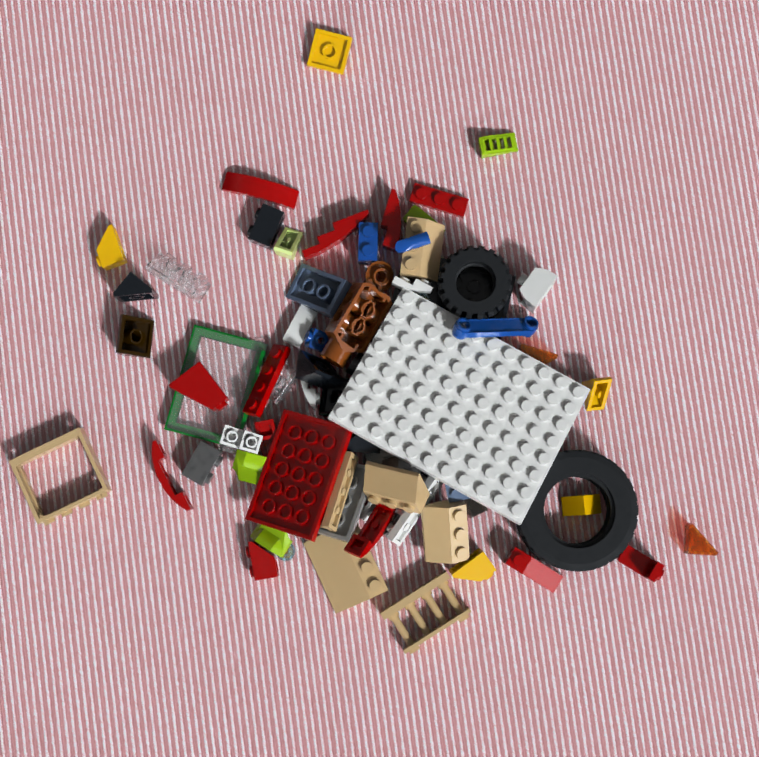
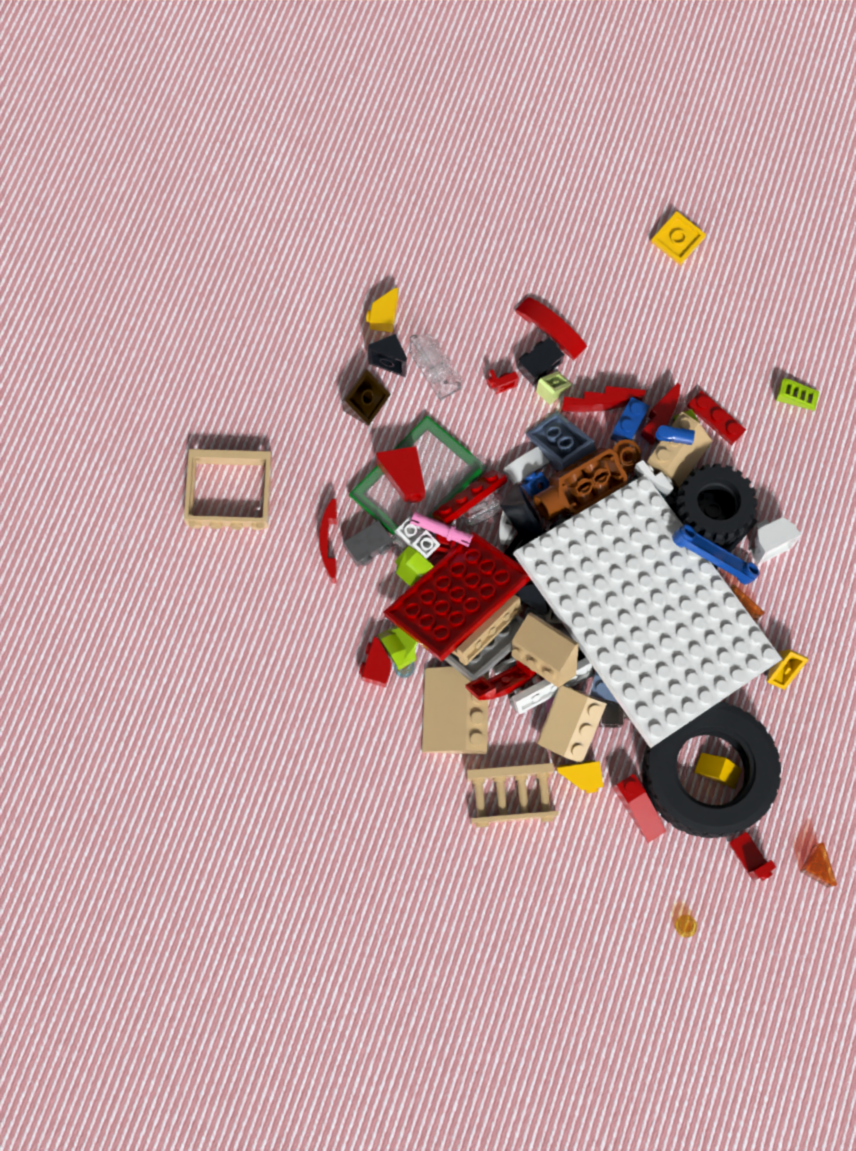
camera: 20 degrees right, 10 degrees down
none -> bright pink pin [410,511,473,547]
none -> red bracket [486,369,519,395]
none -> clear yellow plate [675,915,697,938]

